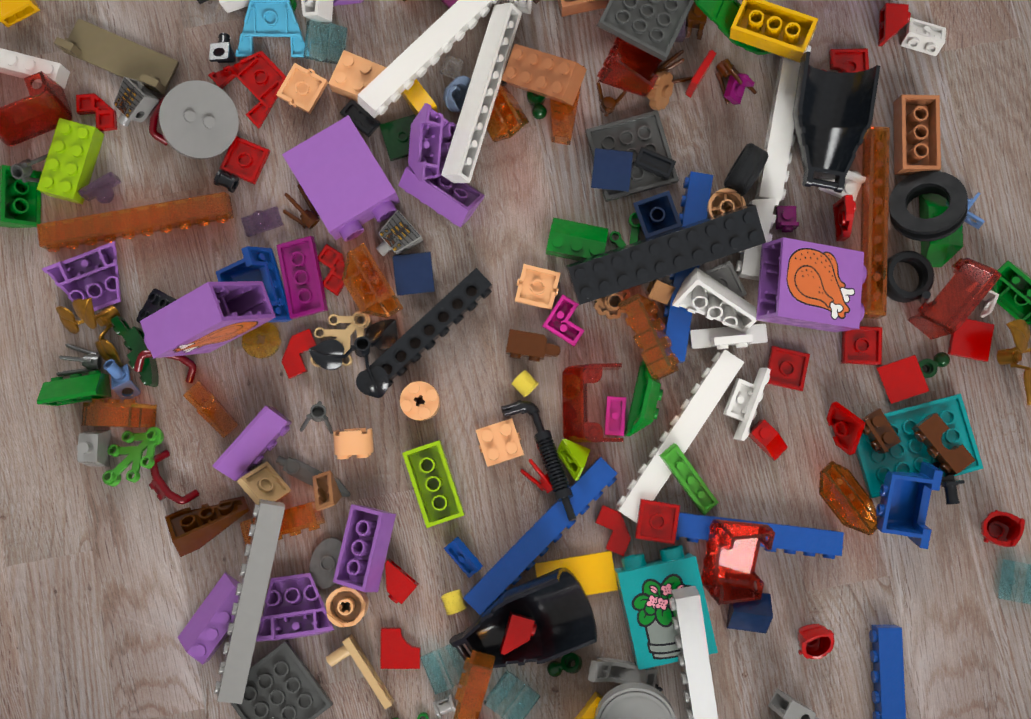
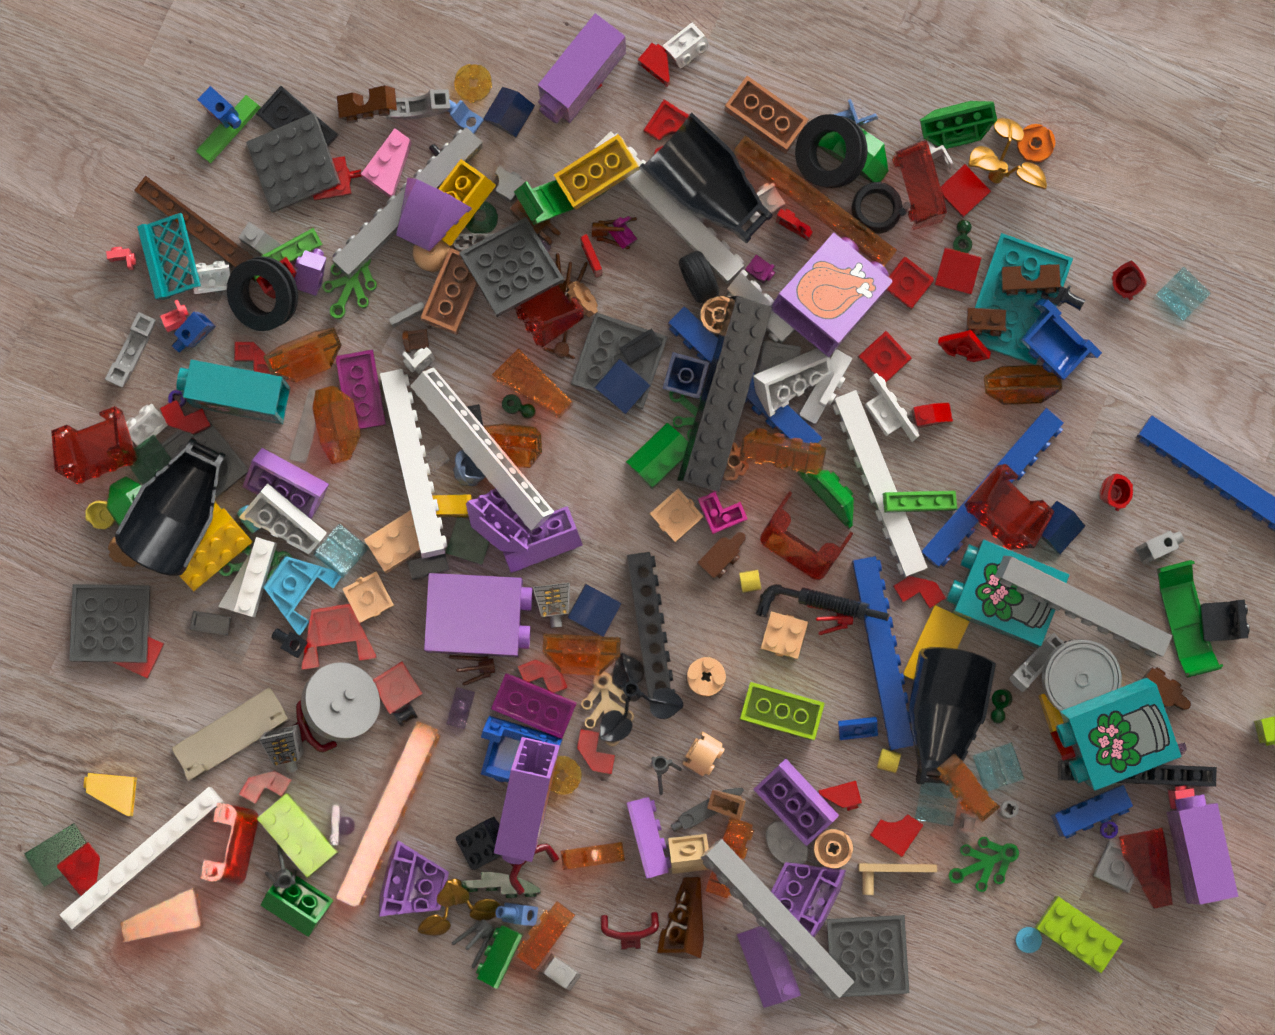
camera: 55 degrees left, 0 degrees up
bright green plant [102,427,164,487] -> none
red slope [500,611,537,655] -> none
nougat brick [501,44,587,106] -> none
lime slope [557,439,591,481] -> none
dark pink plate [604,396,626,436] -> none
red tile [635,499,680,545] -> none
medium nougat slope [644,279,675,305] -> none

